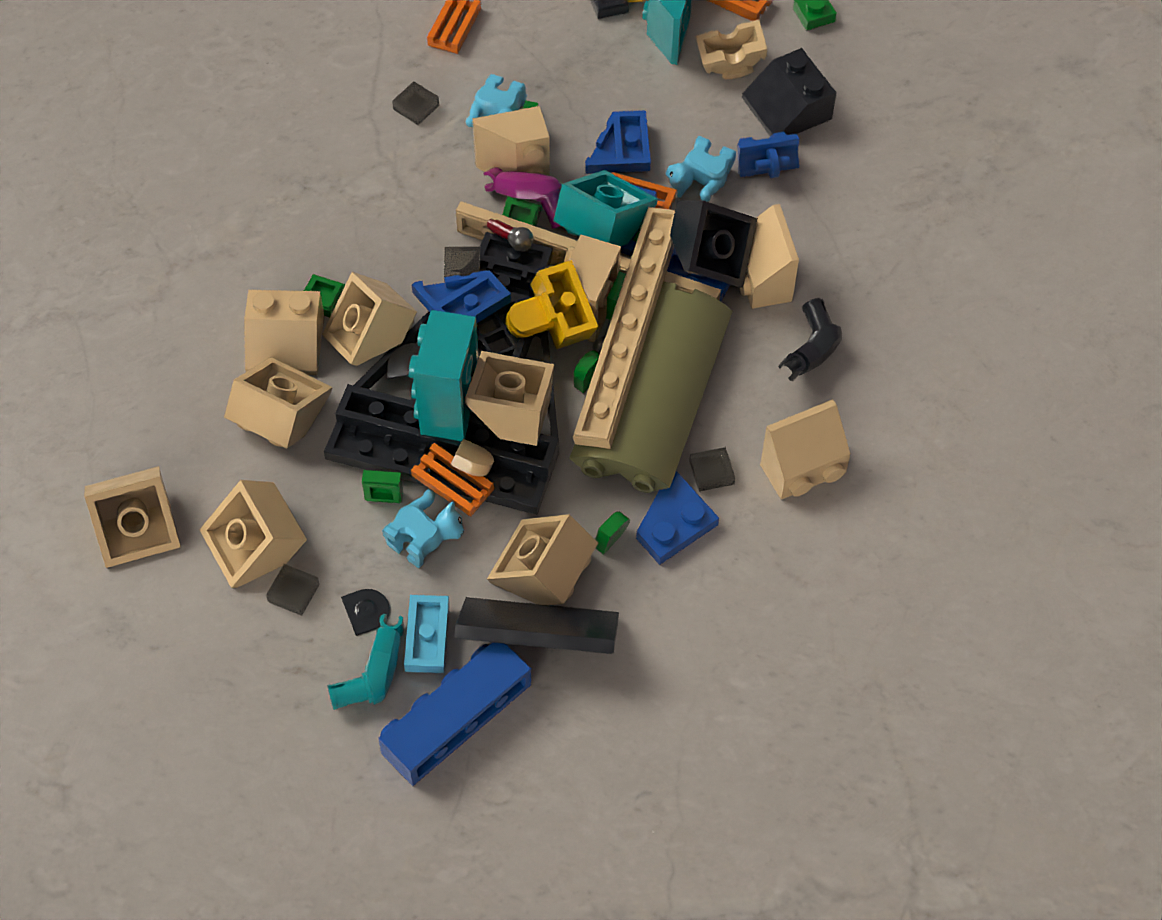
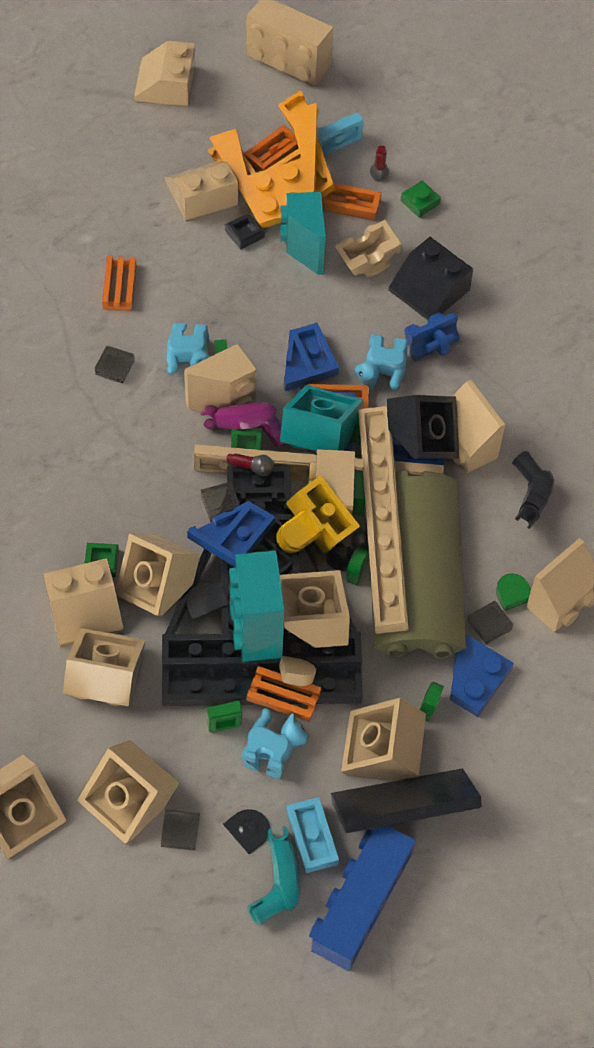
camera: 20 degrees left, 0 degrees up
none -> black hinge [326,543,353,571]
none -> green tile [496,573,531,611]

